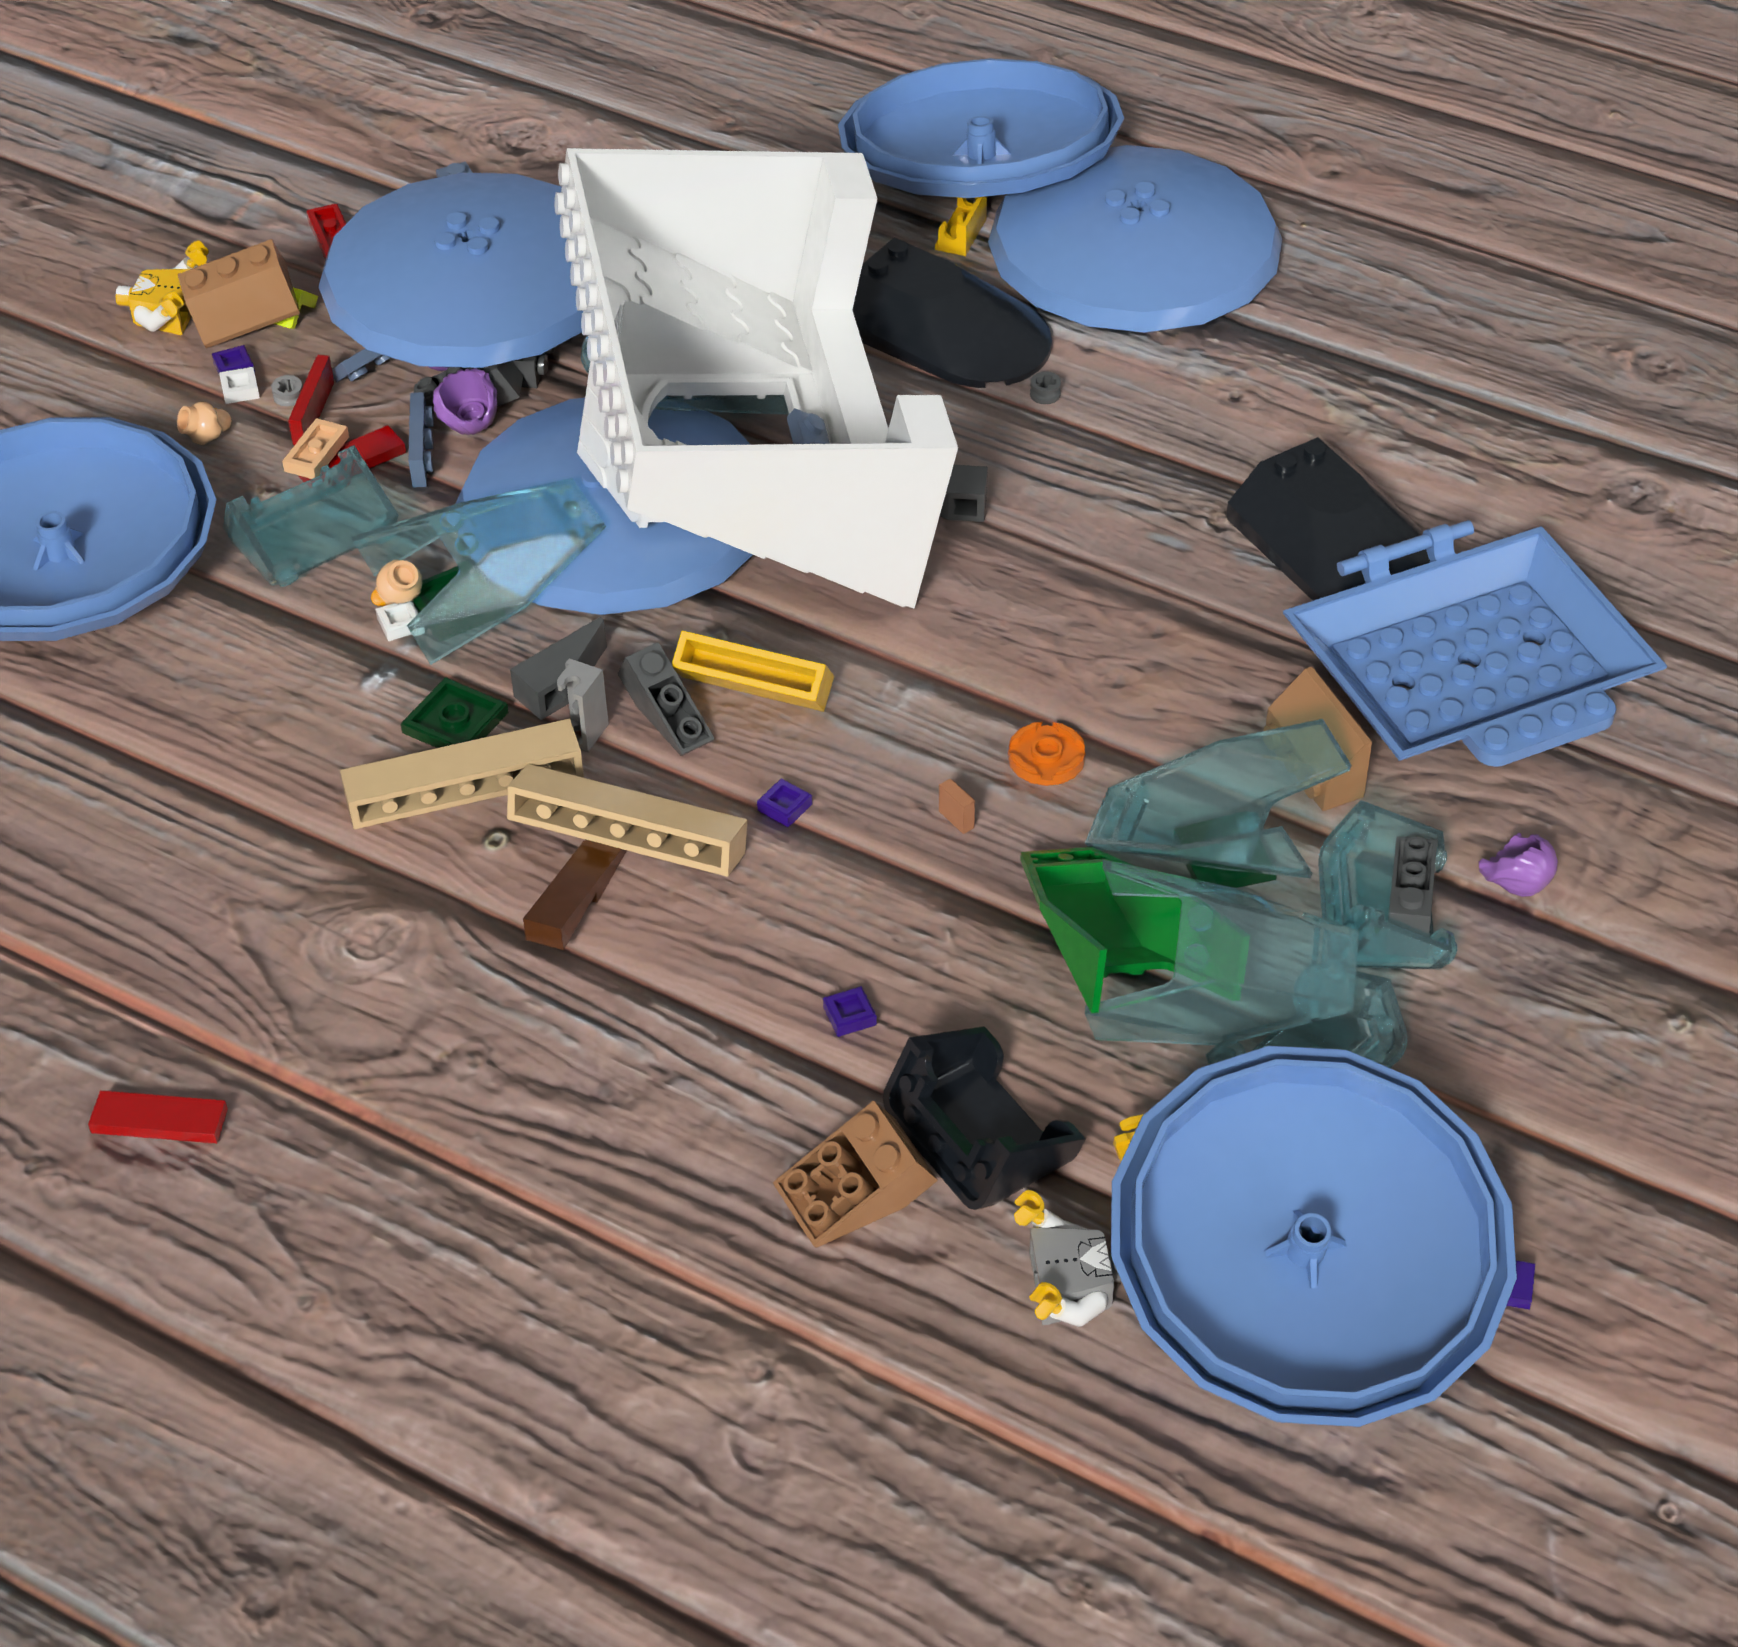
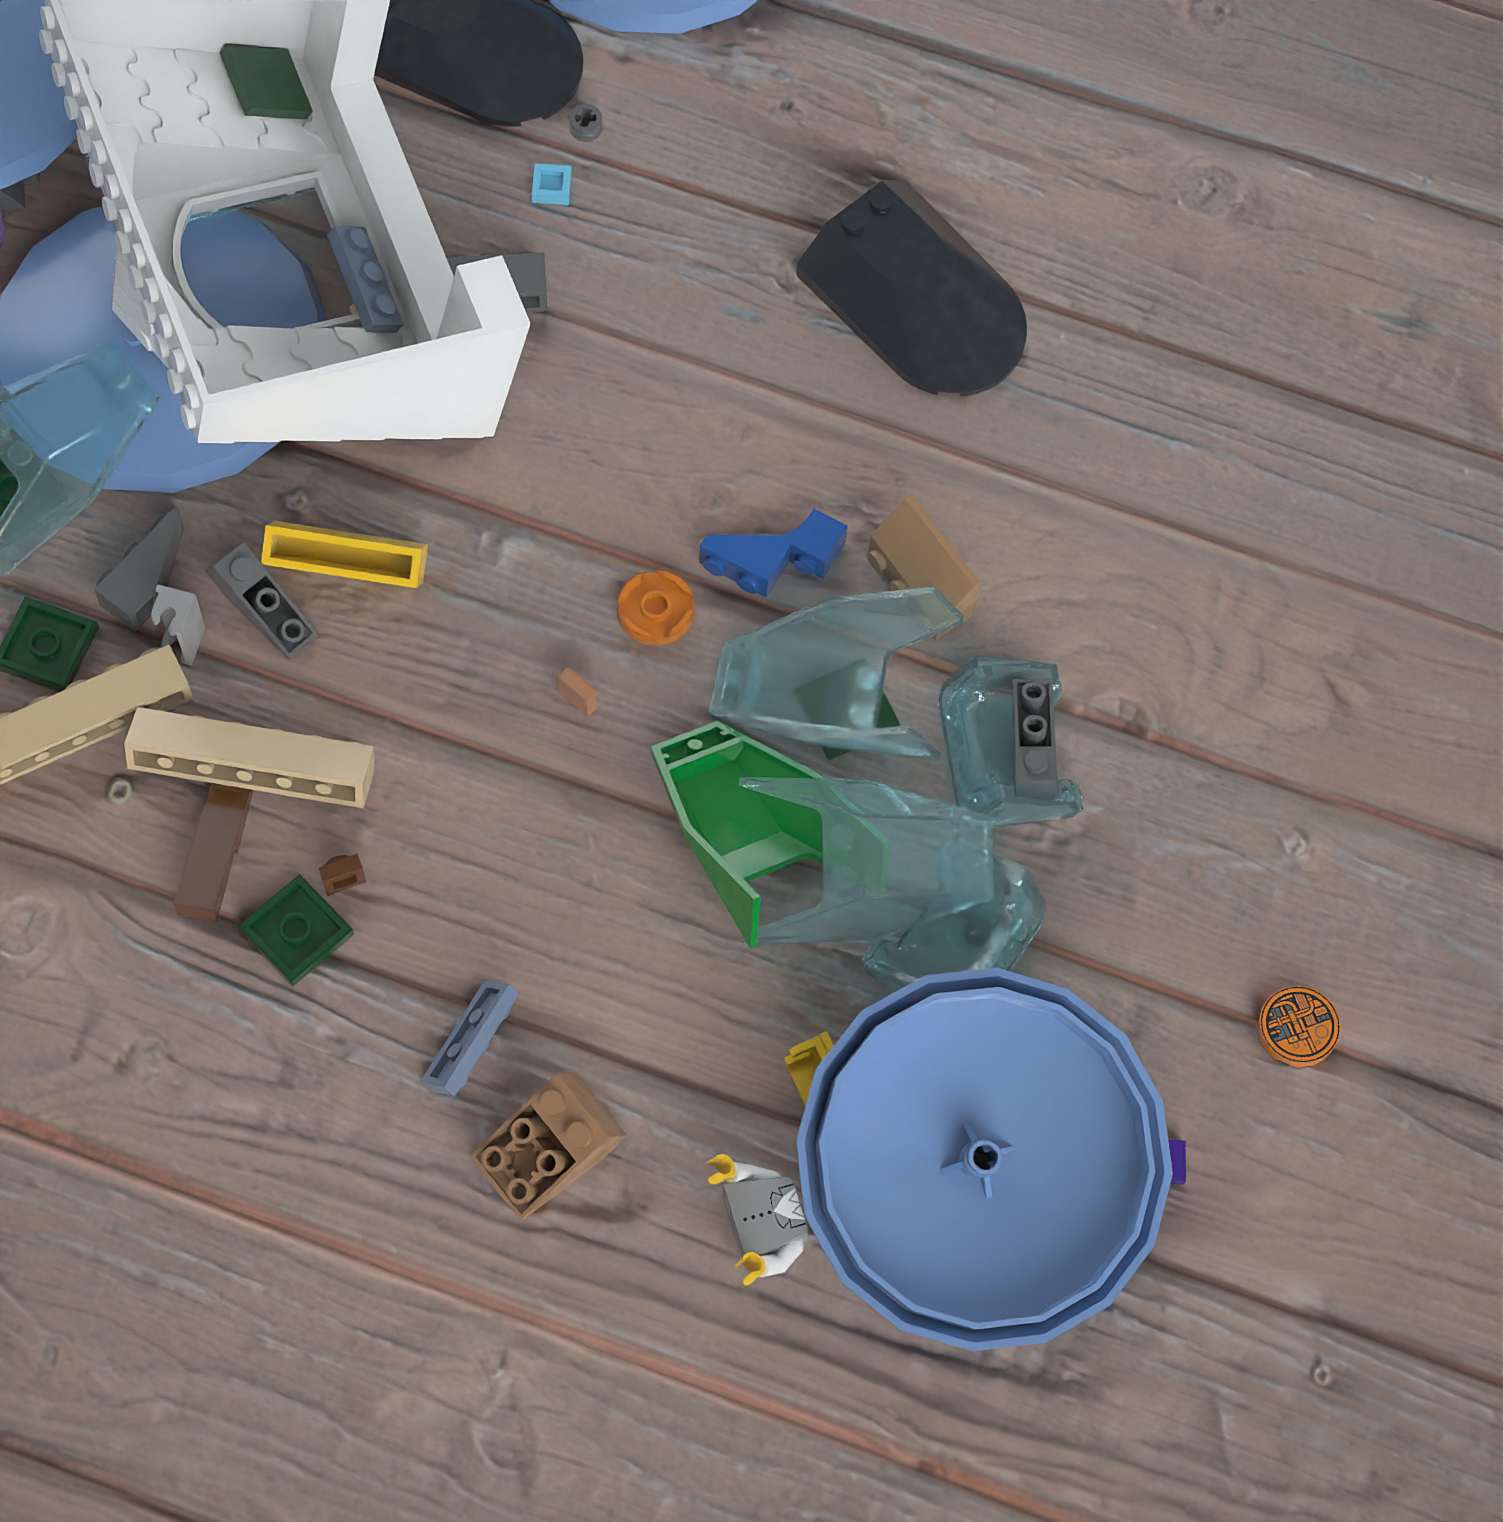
camera: 15 degrees left, 20 degrees up
dark purple tile [757,778,812,827] -> none
dark purple tile [823,986,877,1037] -> none
black windscreen [883,1026,1086,1210] -> none
medium blue container [1283,520,1667,767] -> none
medium lavender hair [1478,833,1558,897] -> none
none -> dark green tile [220,44,313,120]
none -> dark green tile [237,874,354,987]
none -> reddish brown plate [319,854,366,896]
none -> sand blue plate [420,980,519,1097]
none -> medium azure tile [531,163,572,205]
none -> blue arch [699,508,848,598]
none -> tile [1257,986,1341,1068]

